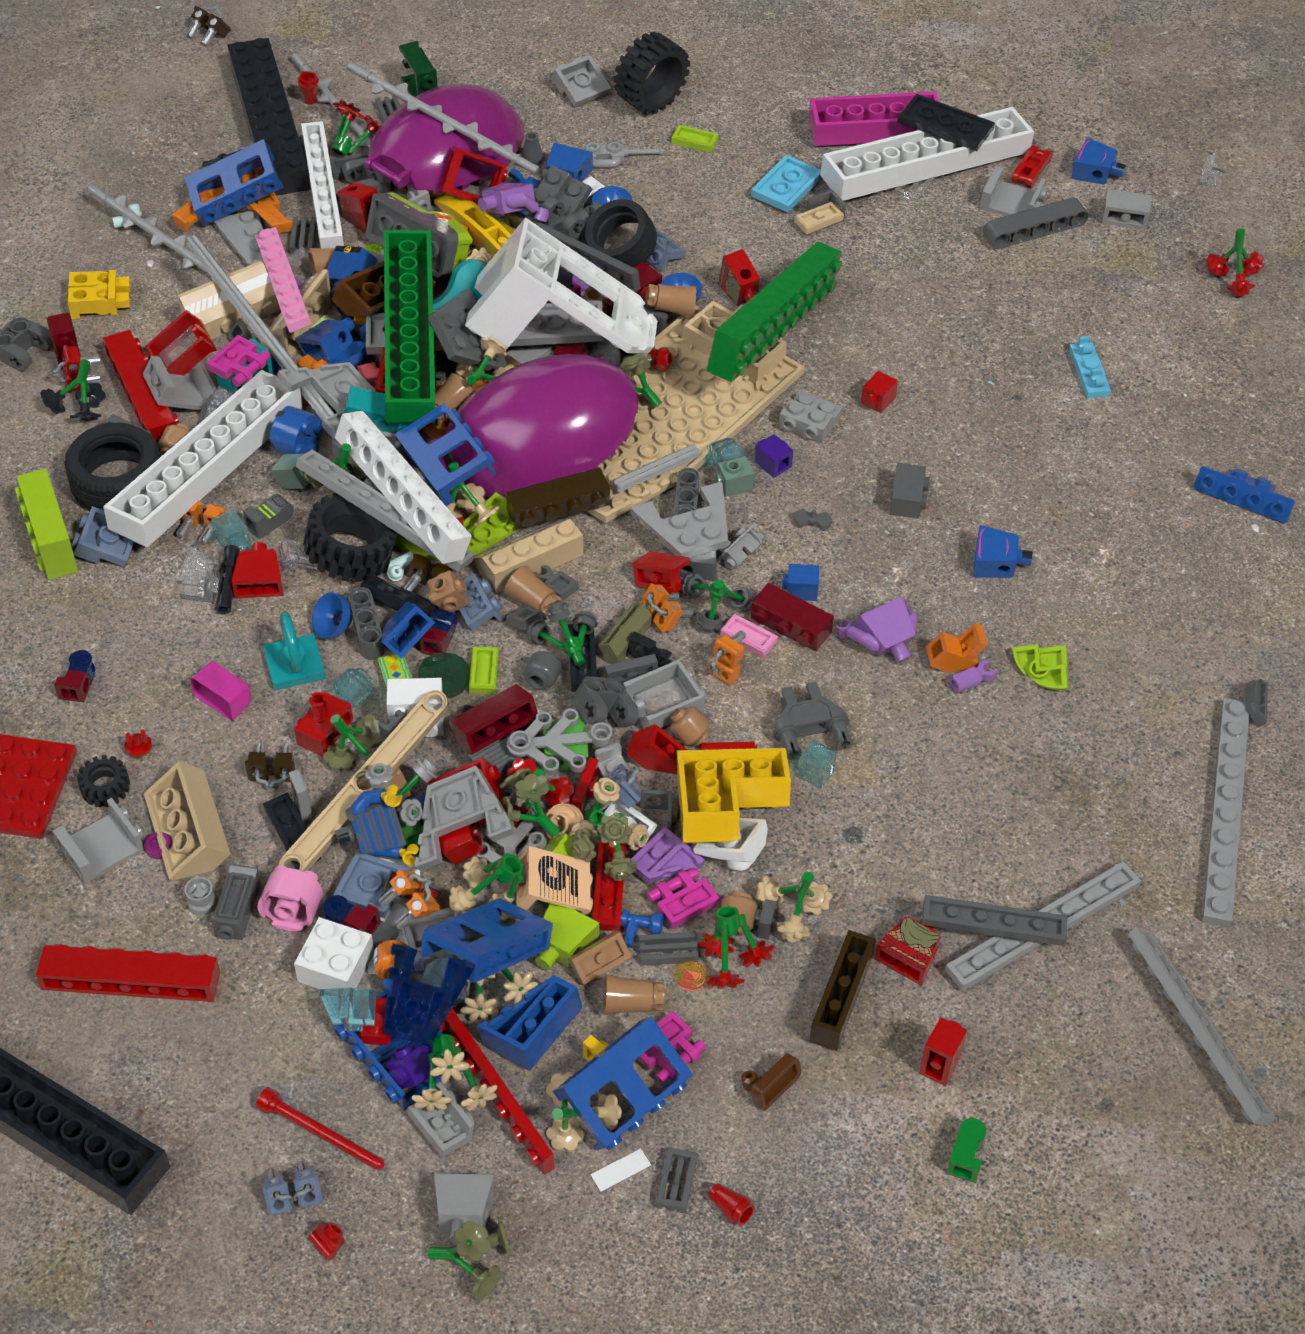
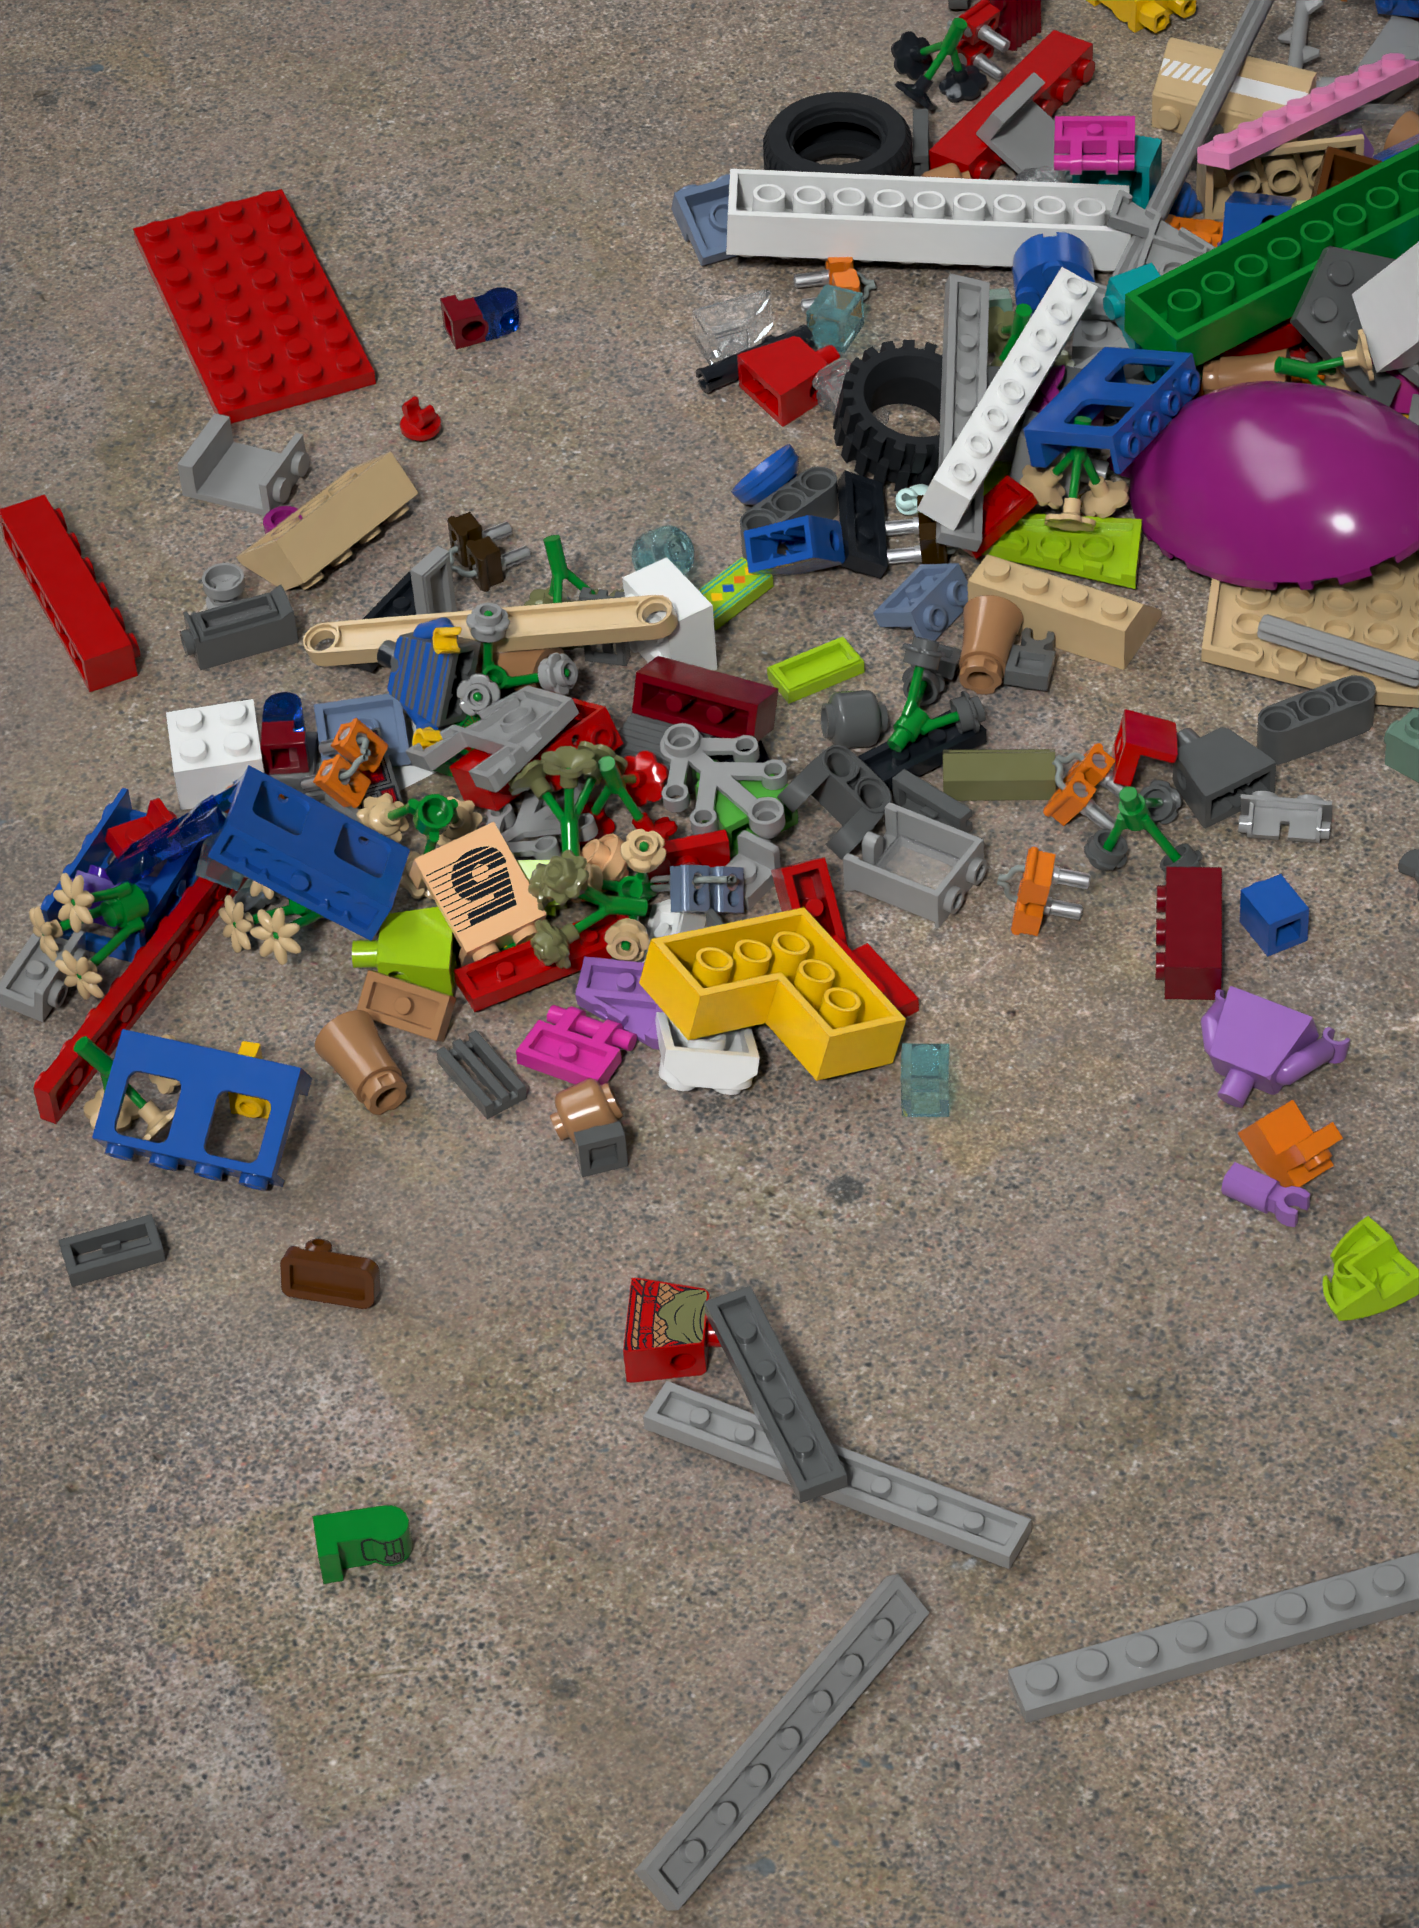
camera: 65 degrees right, 5 degrees down
lime brick [14,468,78,580] -> none
black tyre [77,755,130,808] -> none
red window [146,309,217,376] -> none
dark pink piece [190,661,252,722] -> none
dark grey leg [243,494,294,540] -> none
bright pink brick [257,865,323,932] -> none
teal tile [263,611,326,691] -> none
red brick [294,692,353,757] -> none
clear light blue slope [320,988,376,1032] -> none
clear green tile [418,652,470,698] -> none
leg [420,609,458,659] -> none
medium nougat brick [428,570,469,615] -> none
blue wedge [478,975,582,1071] -> none
dark brown brick [506,467,610,530] -> none
white sticker [590,1148,651,1192] -> none
blue piece [621,909,664,948] -> none
black plate [629,631,672,667] -> none
light grey wing [631,482,728,558] -> none
dark pink plate [637,1011,706,1084] -> none
medium nougat head [670,707,710,746] -> none
clear yellow tile [677,961,706,991] -> none
plant [697,906,775,989] -> none
red cone [708,1183,755,1226] -> none
bright pink tile [720,614,778,658] -> none
tan plant [757,871,833,943] -> none
dark grey connector [773,682,853,760] -> none
dark brown brick [809,930,876,1051] -> none
red brick [919,1017,967,1086] -> none

